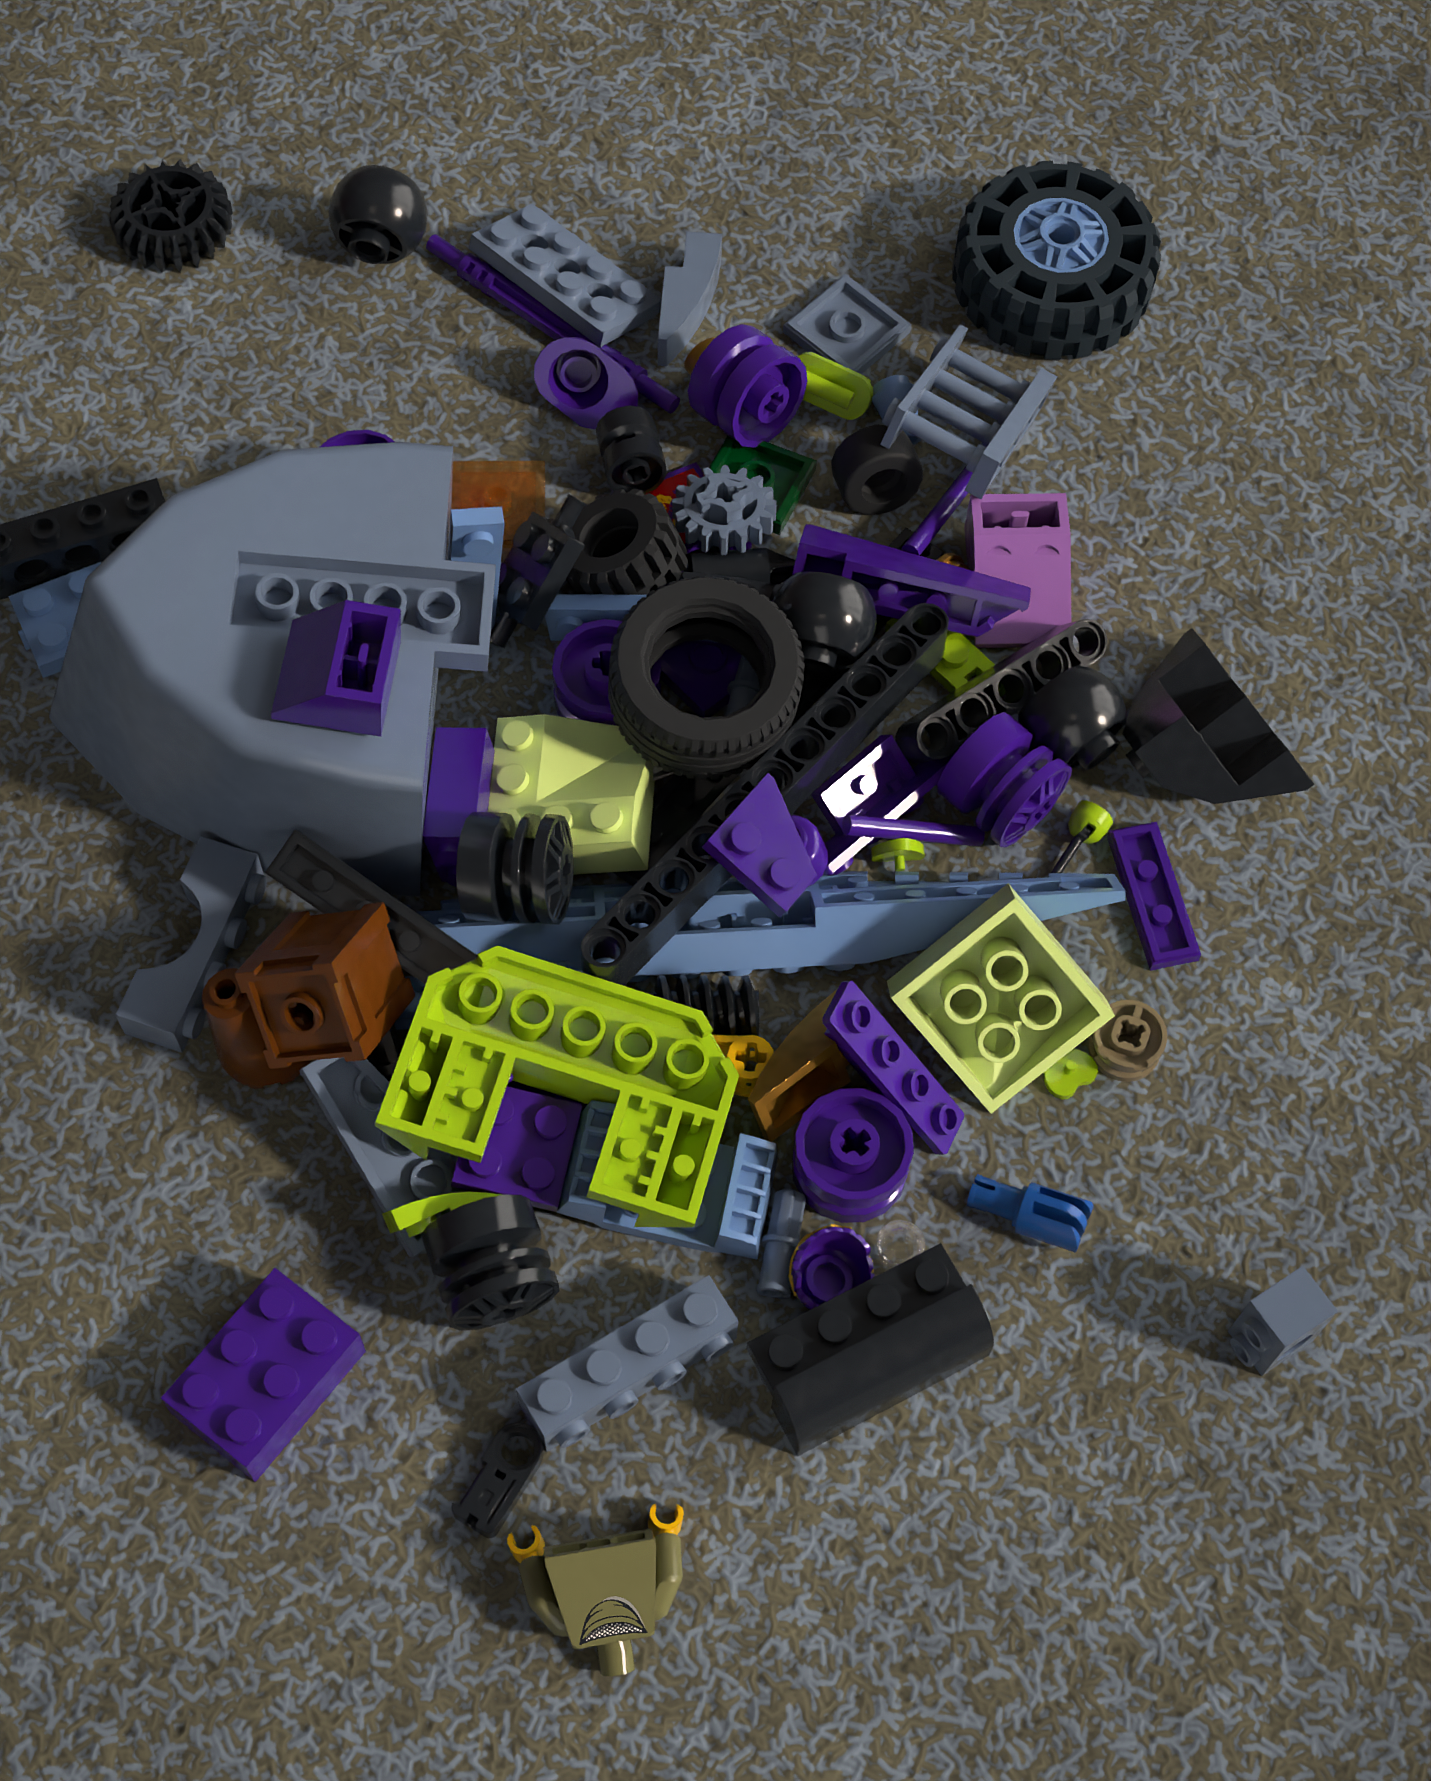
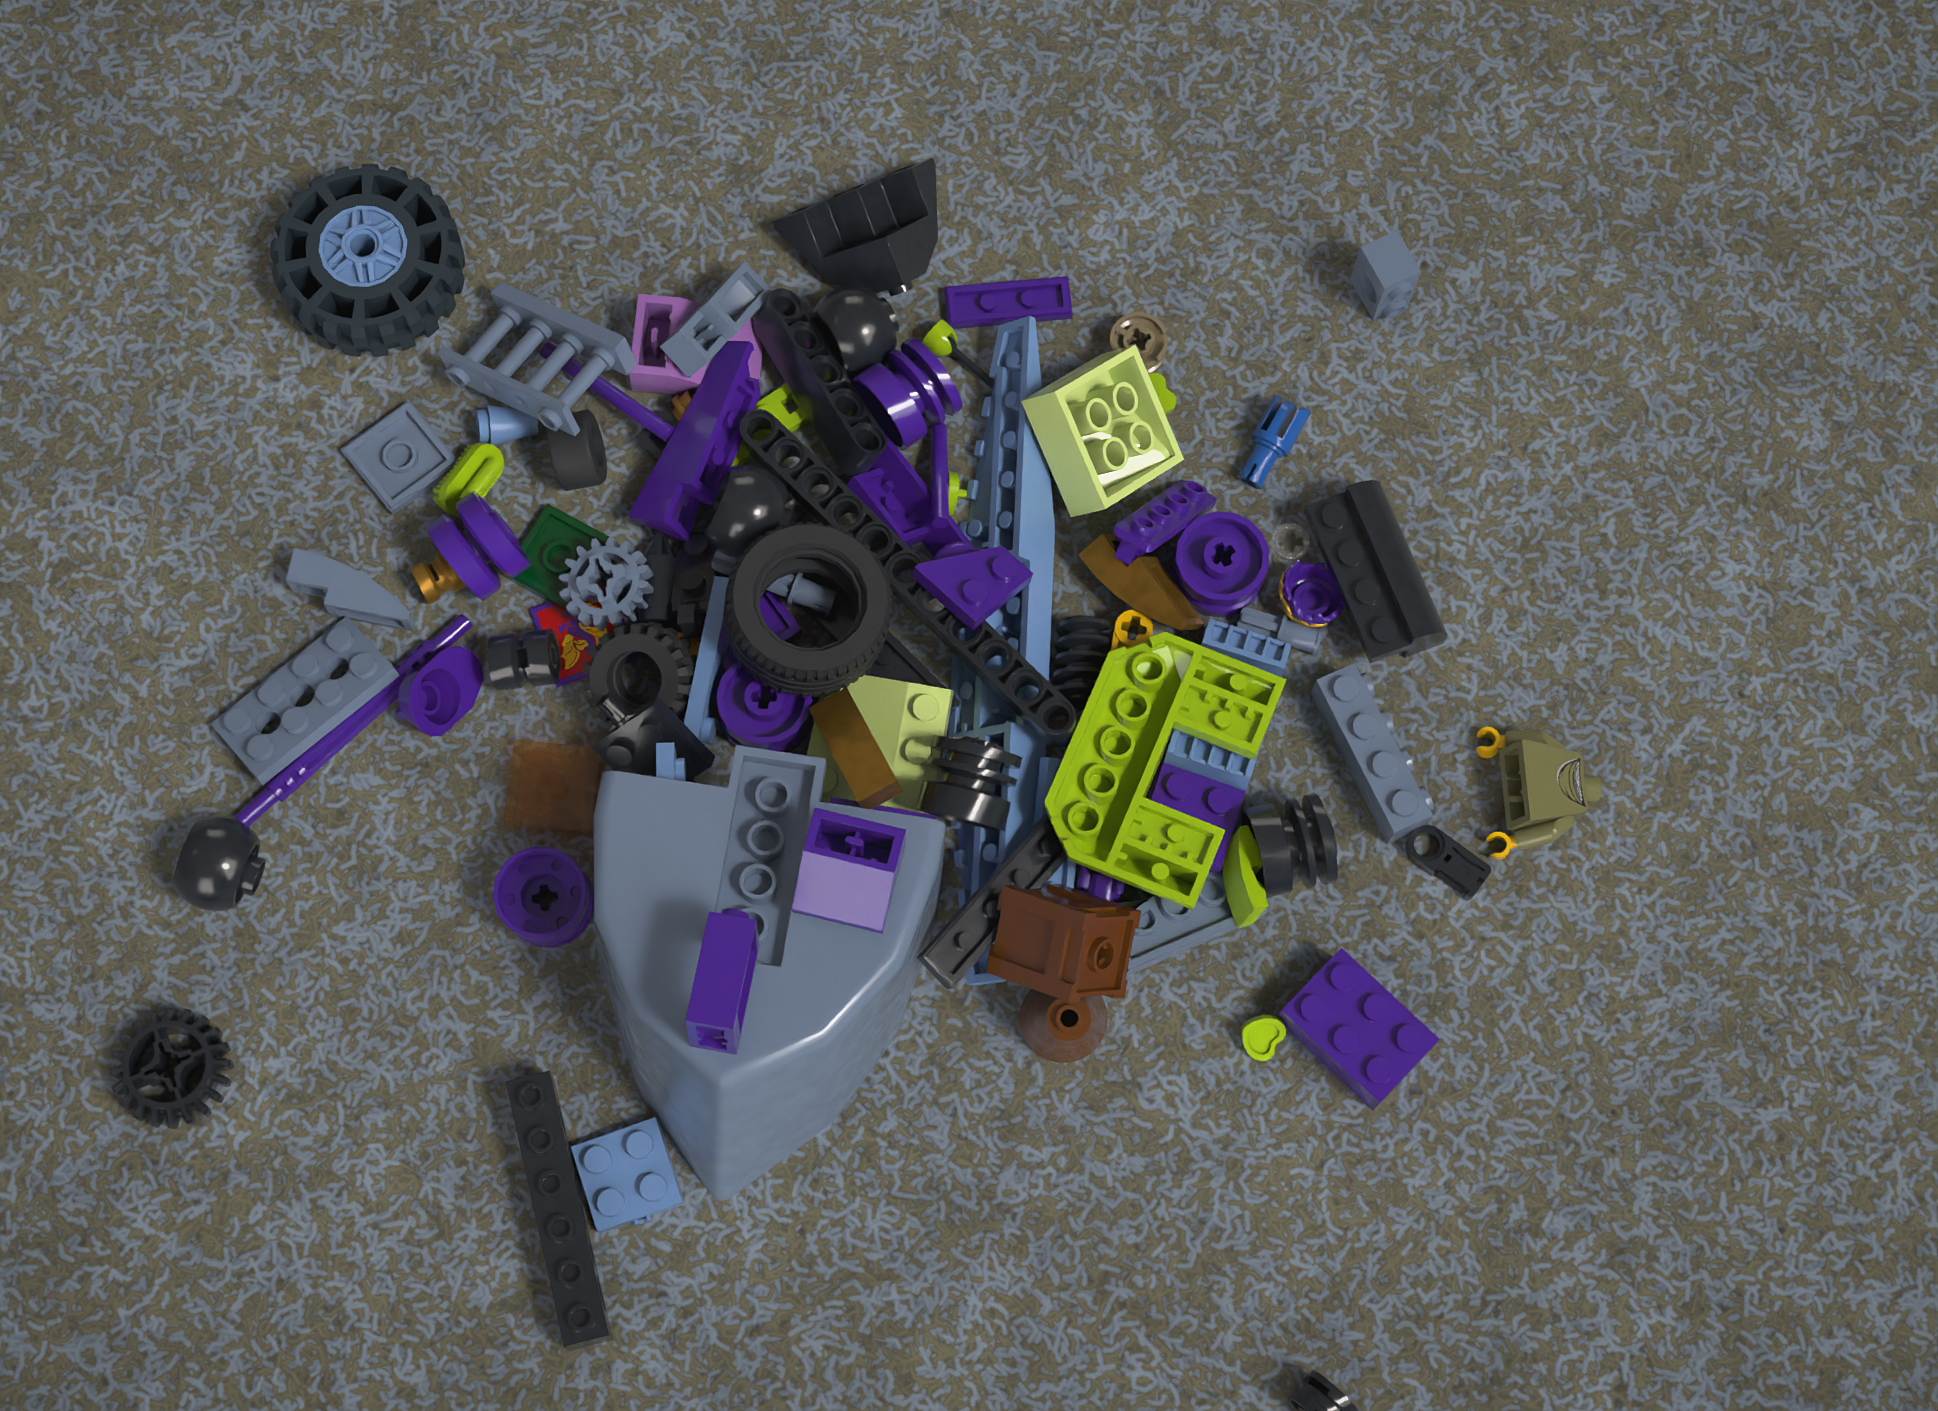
camera: 85 degrees left, 10 degrees up
sand blue arch [116,836,267,1053] -> none
none -> sand blue slope [660,261,772,378]
none -> dark purple window [685,908,759,1055]
none -> pearl gold slope [808,687,904,809]
none -> lime piece [1241,1015,1286,1061]

